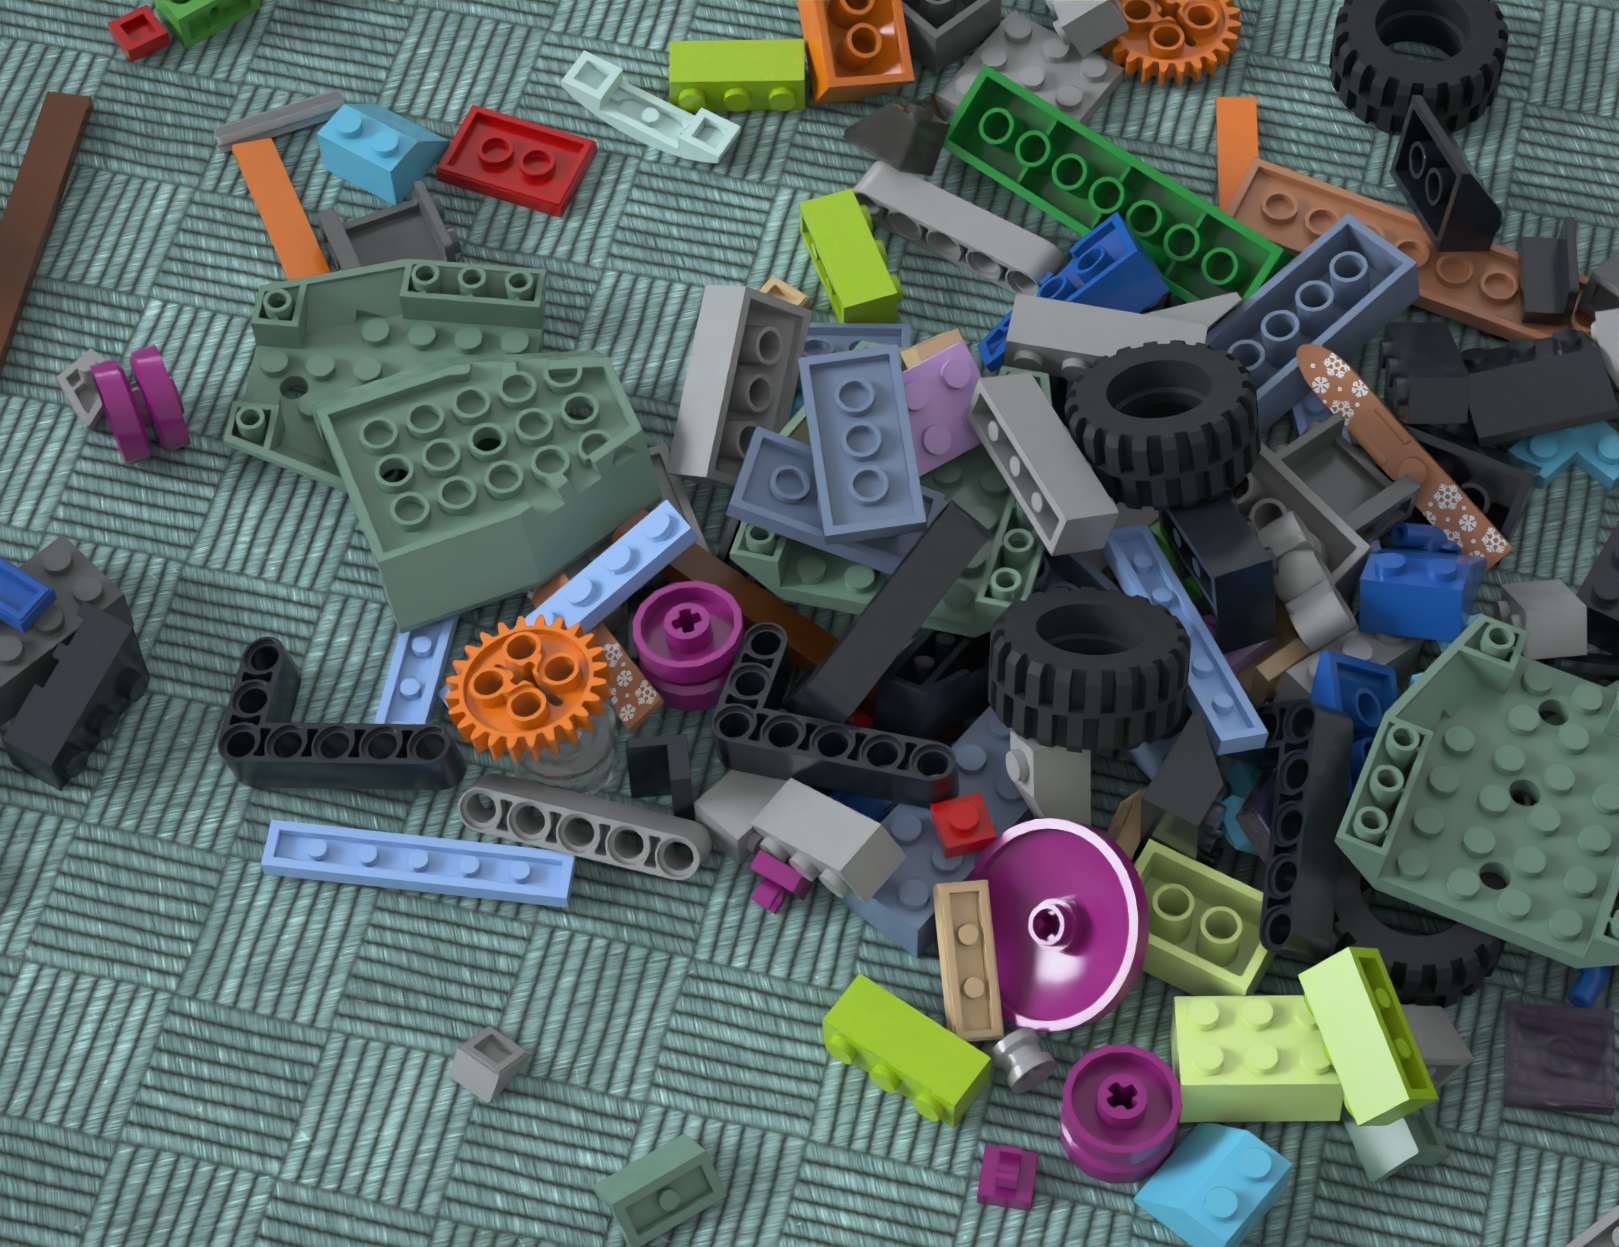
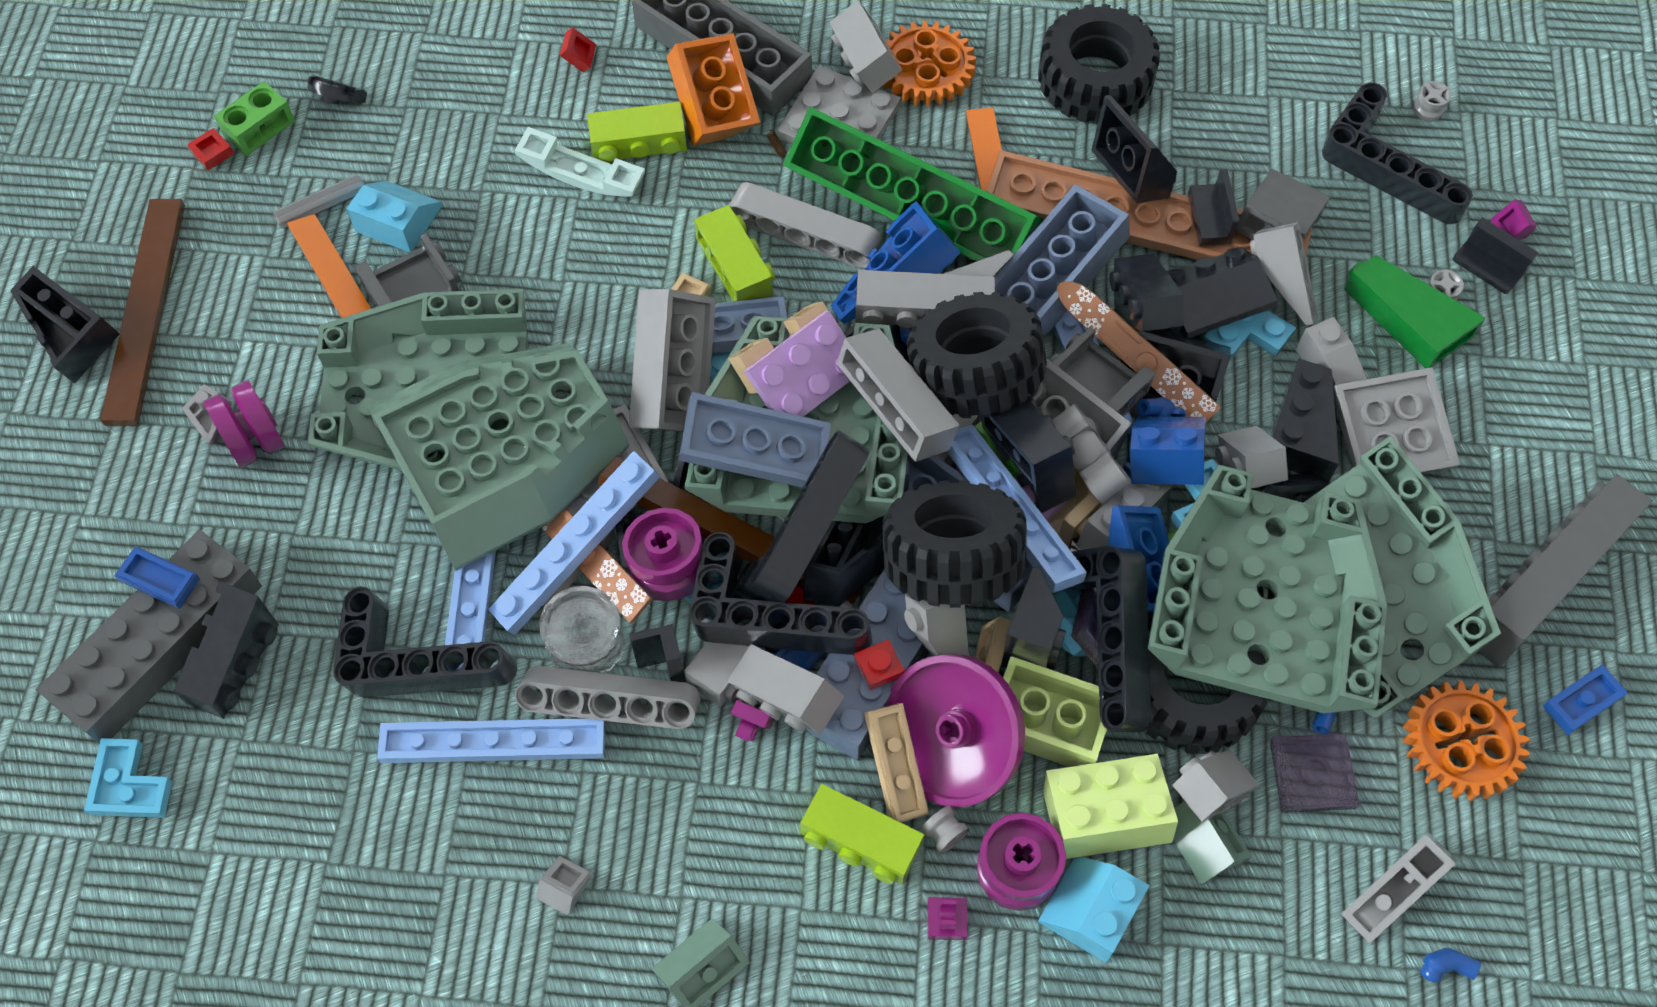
camera: 10 degrees left, 5 degrees up
red tile [435,105,598,218] -> none
orange gear [445,614,612,763] -> none
sand blue plate [798,344,927,545] -> none
clear smoke slope [843,100,950,176] -> none
brick [1298,947,1439,1126] -> none

